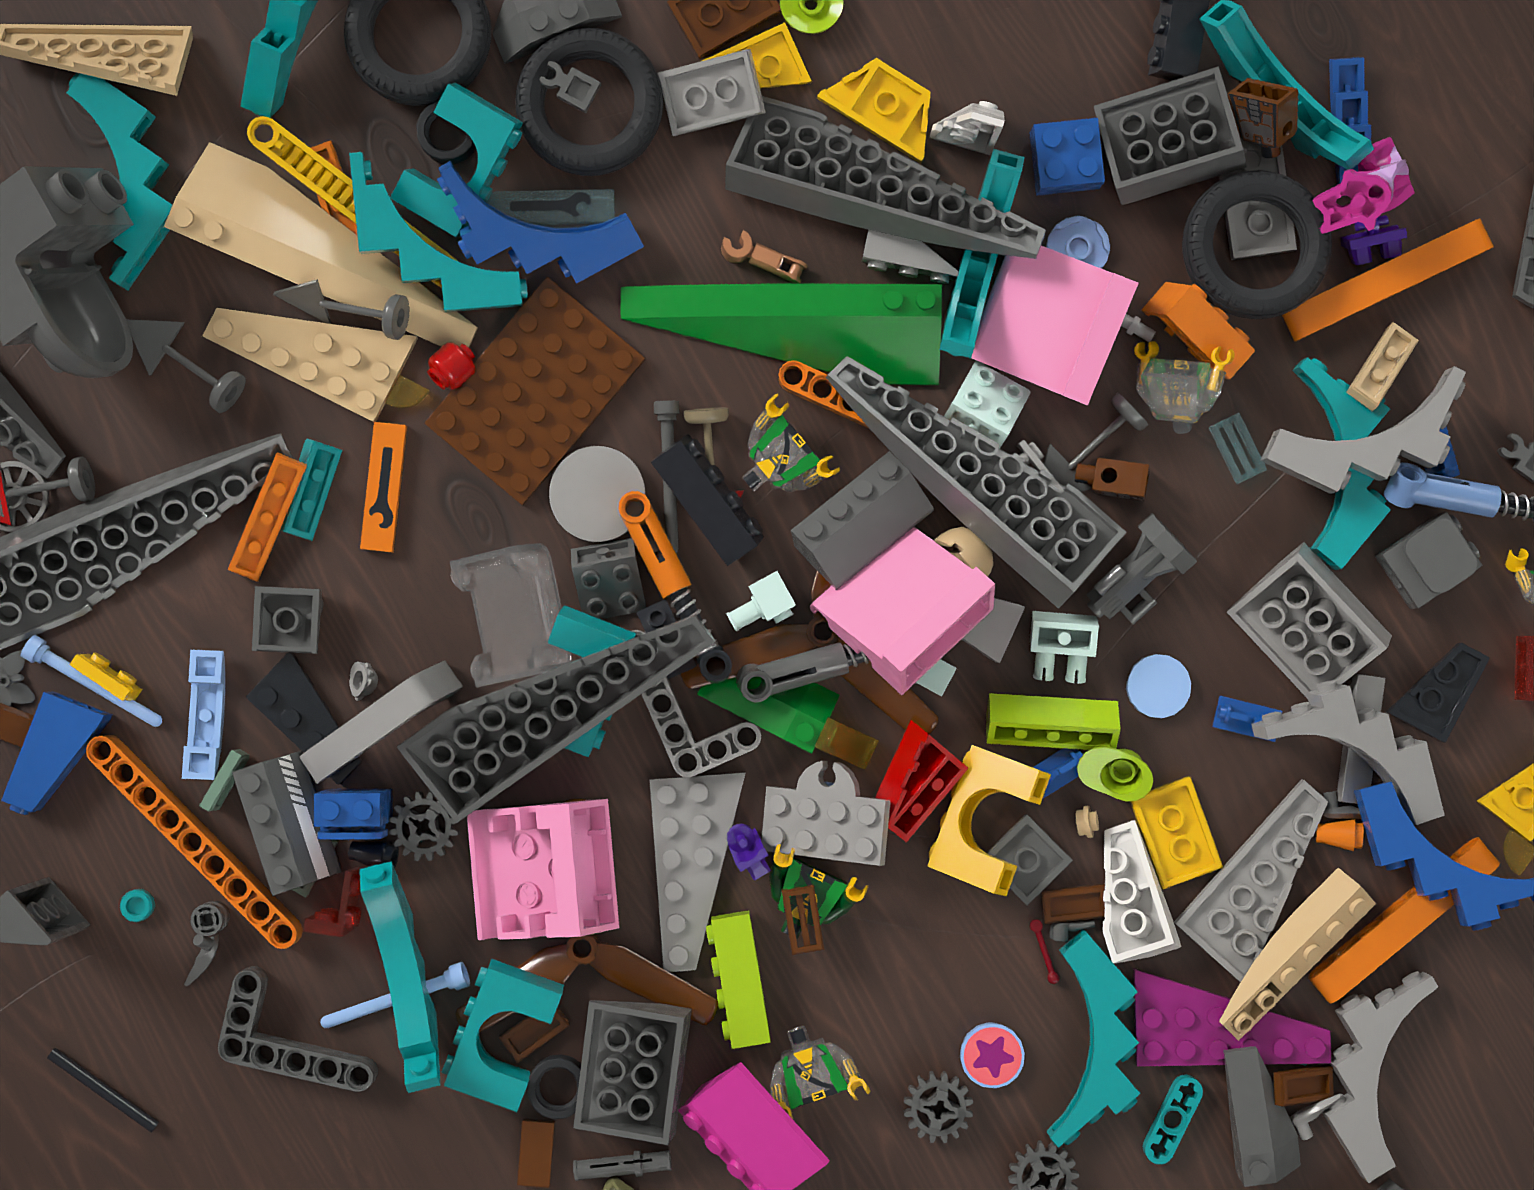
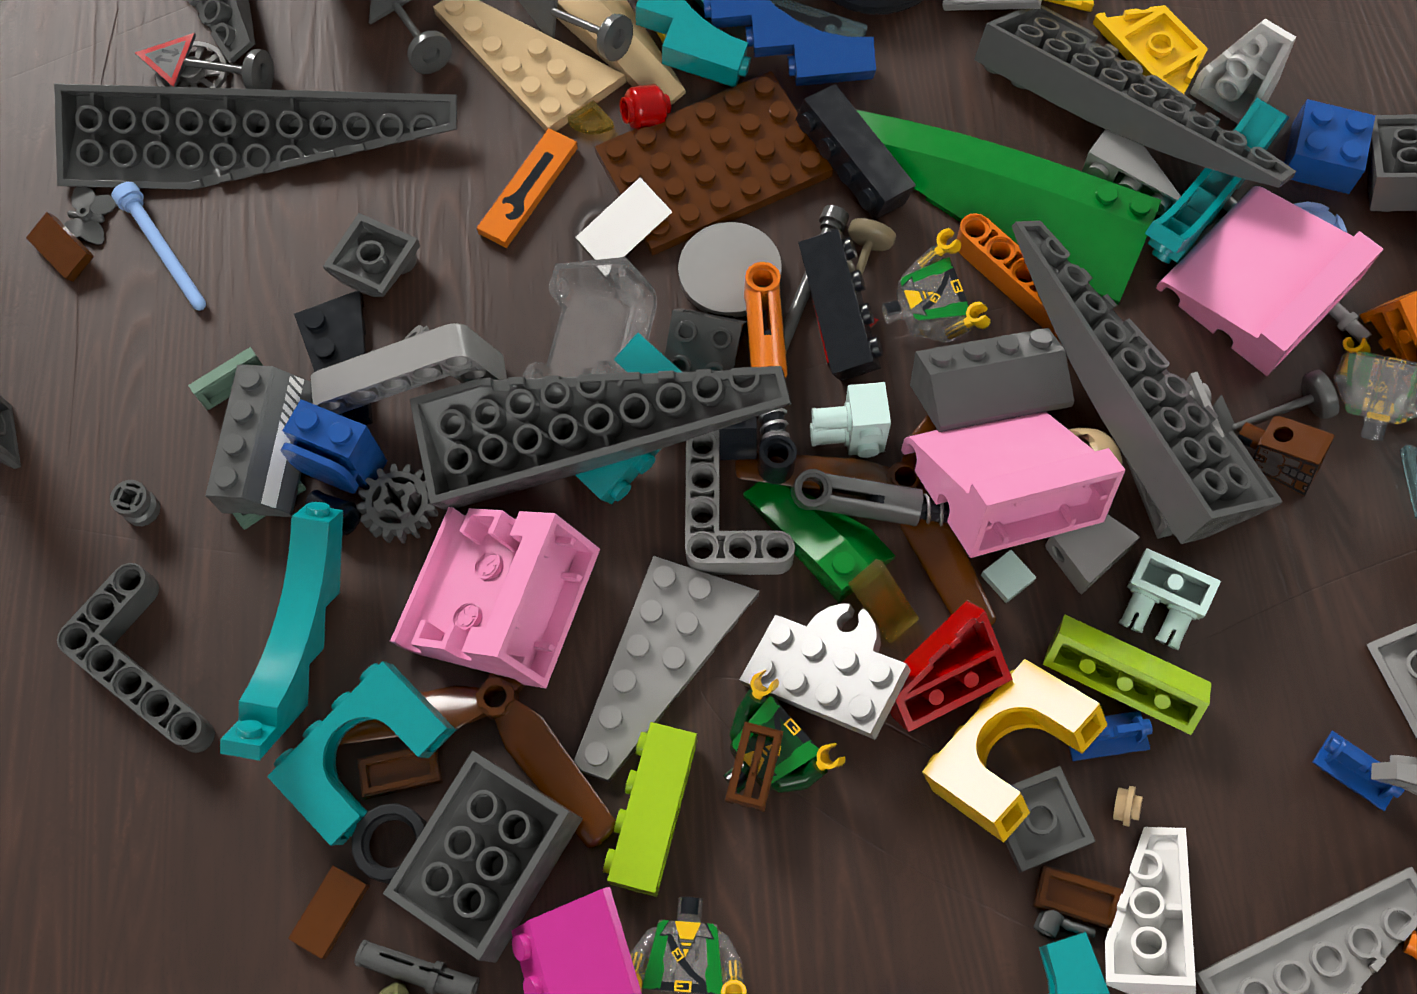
camera: 25 degrees right, 20 degrees down
blue slope [1,691,113,815] -> none
yellow plate [69,652,143,701] -> none
orange beam [86,735,303,949] -> none
teal tile [120,889,155,922] -> none
light blue slope [182,650,225,780] -> none
dark grey bar [184,934,219,986] -> none
orange tile [228,452,307,582] -> none
teal slope [280,439,342,541] -> none
clear red bracket [303,866,363,937] -> none
light blue piece [320,962,470,1028] -> none
nougat piece [721,230,808,284] -> none
dark purple hips [726,824,770,880] -> none
light aqua bracket [944,361,1031,449] -> none
dark red hinge [1029,919,1060,984] -> none
lime piece [1077,746,1153,801] -> none
dark grey piece [1086,513,1197,625] -> none
light blue tile [1126,654,1191,718] -> none
yellow tile [1130,776,1223,889] -> none
none -> white sticker [576,178,672,272]
none -> black brick [795,84,916,220]

